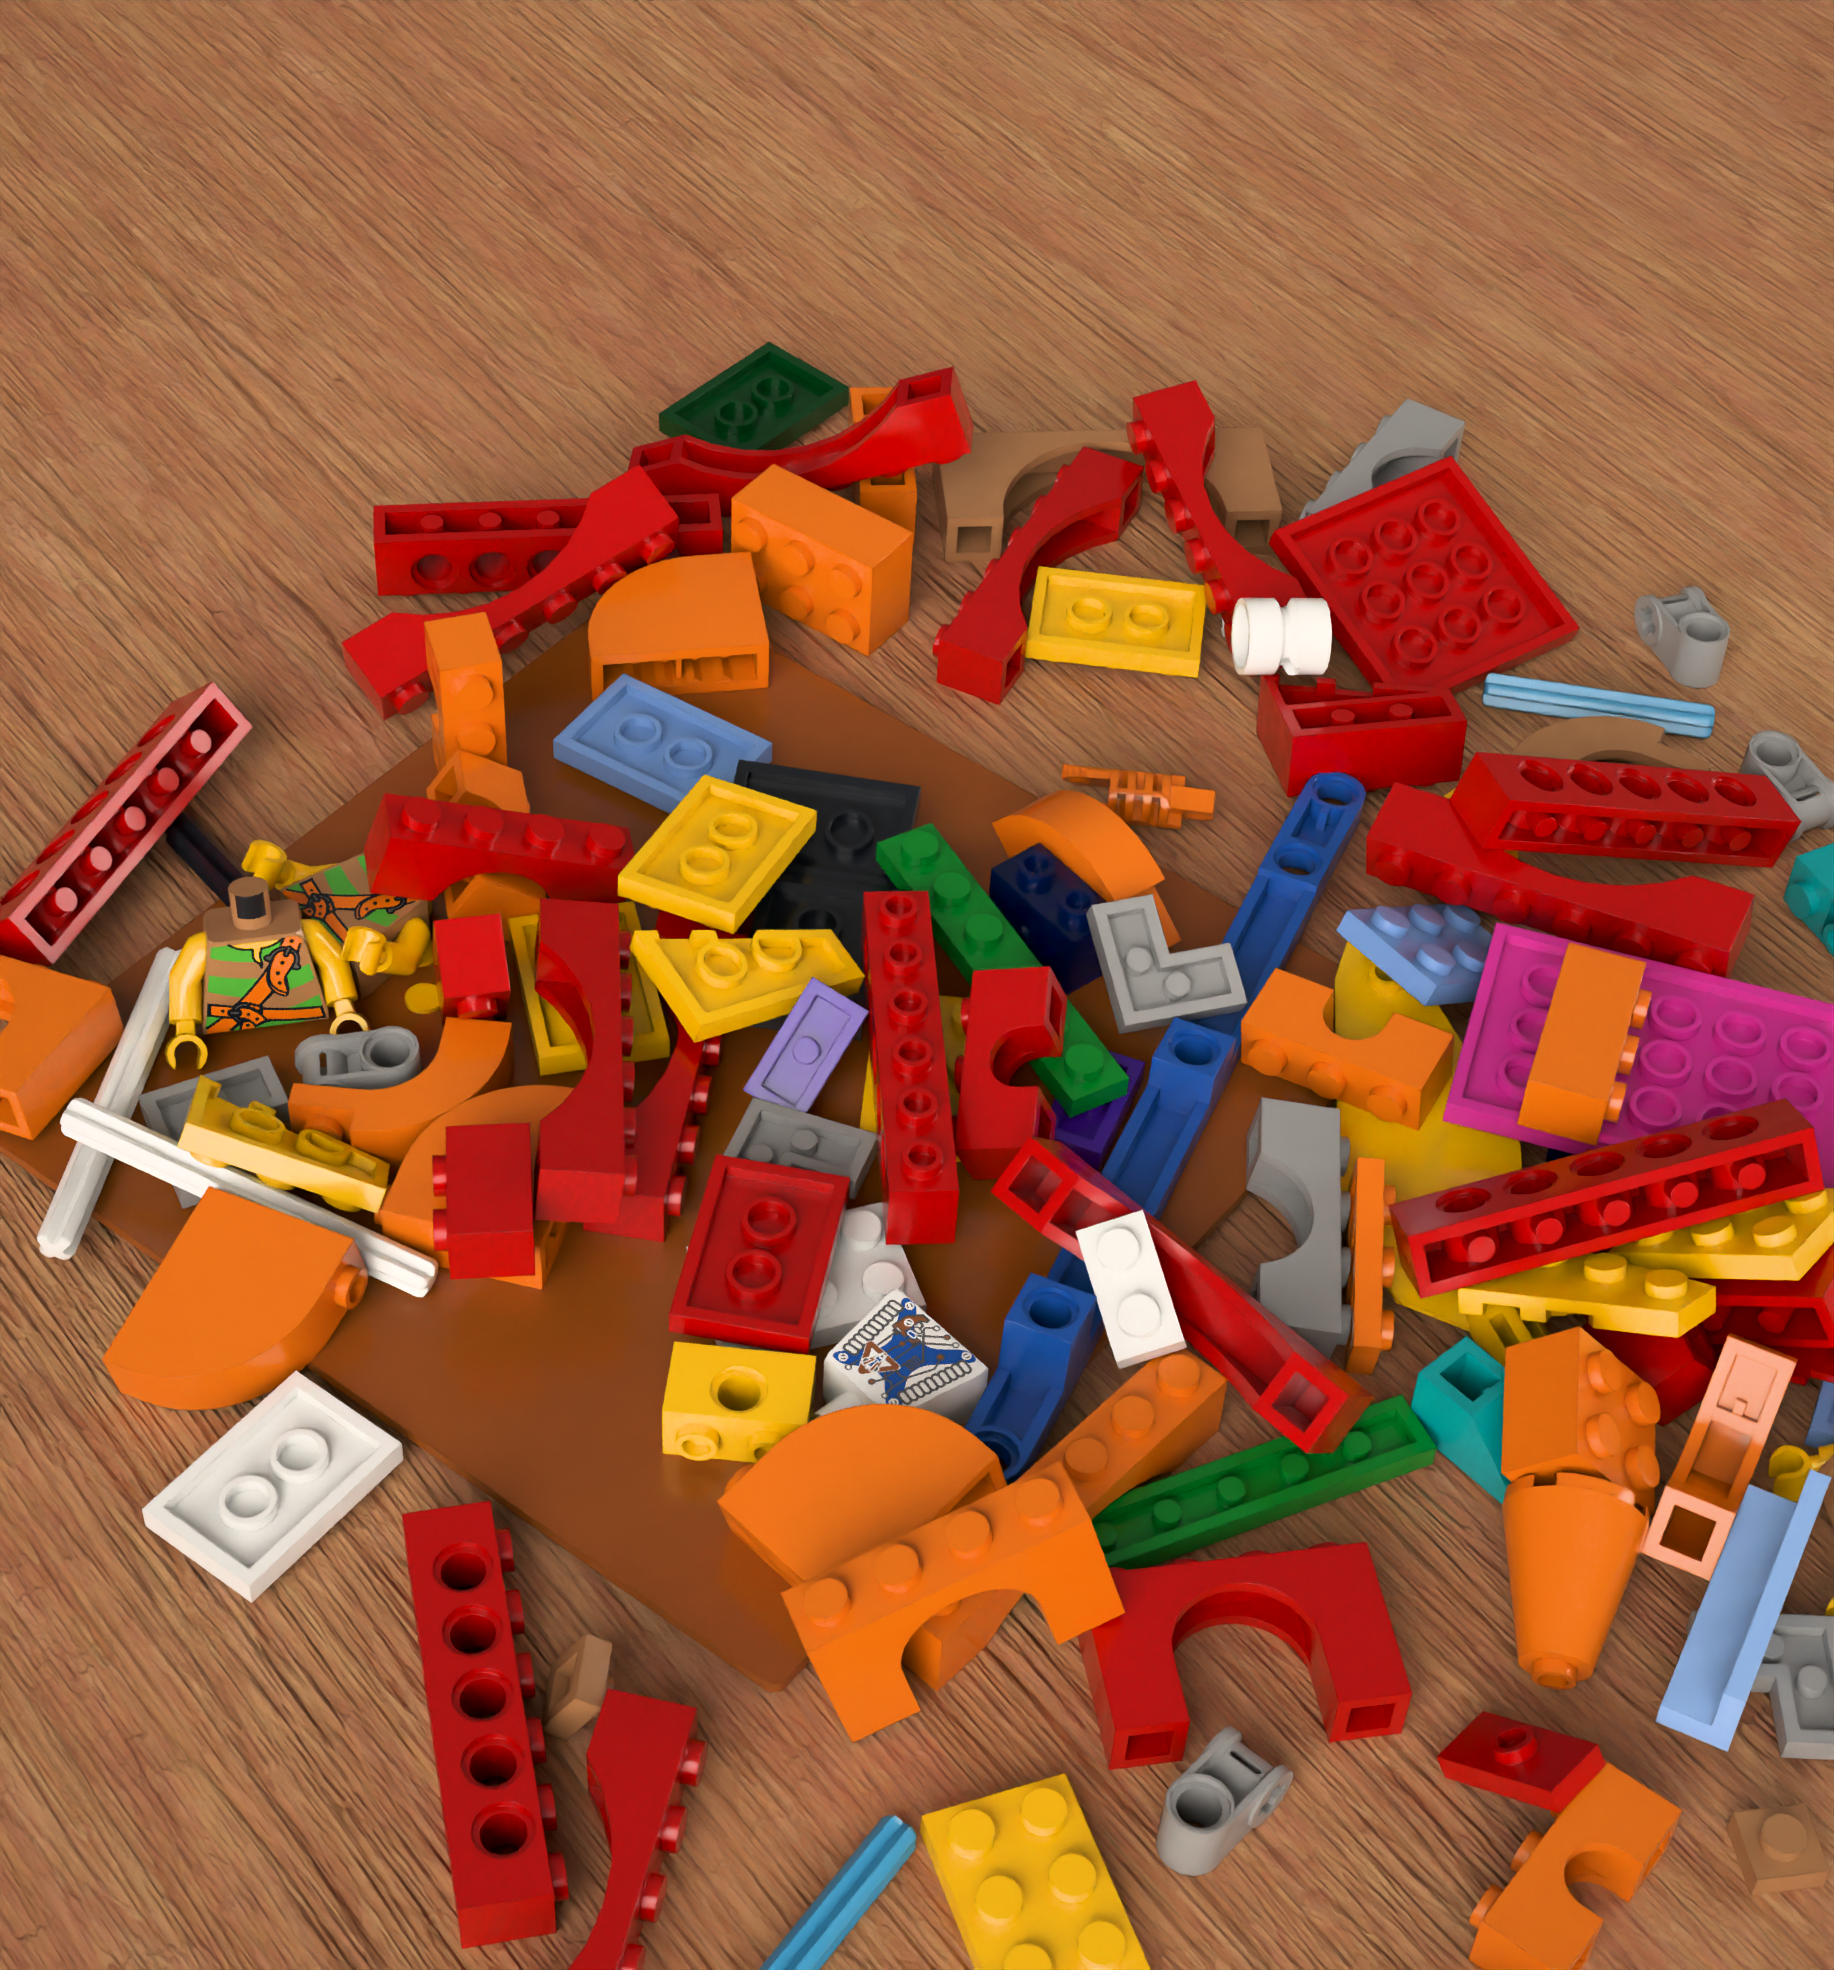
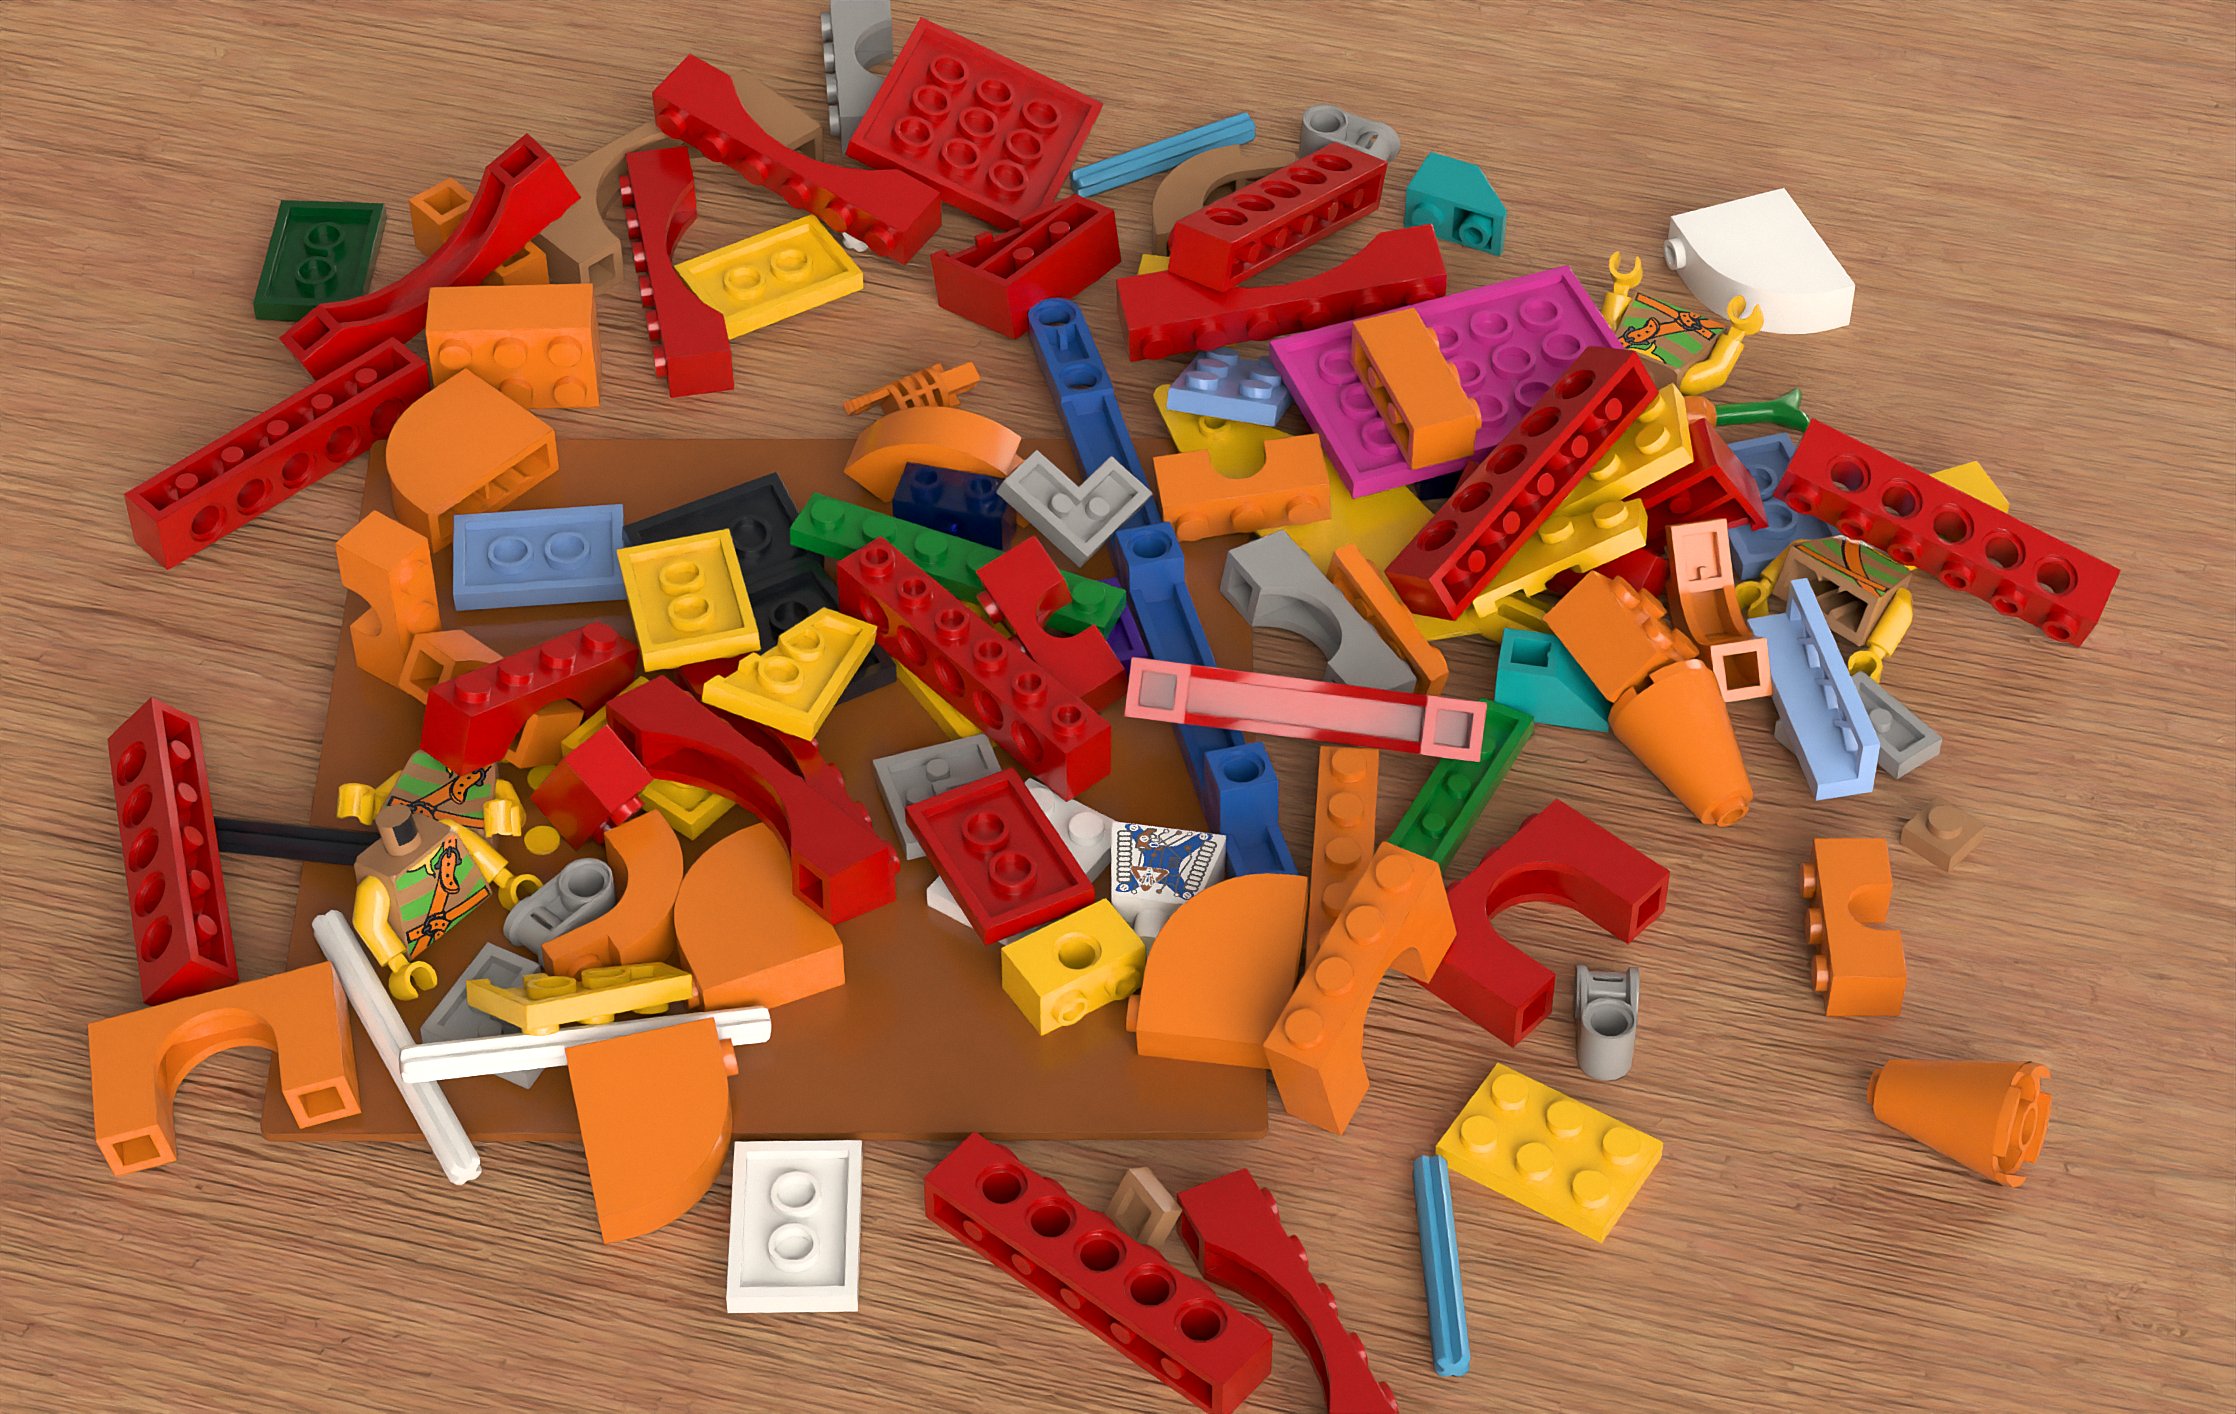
camera: 35 degrees left, 0 degrees up
red arch [341,464,679,721] -> none
red brick [432,1122,536,1280] -> none
plate [743,977,870,1113] -> none
white plate [1075,1210,1187,1369] -> none
white wheel [1231,598,1332,675] -> none
red plate [1437,1711,1606,1813] -> none
light grey piece [1634,586,1730,688] -> none

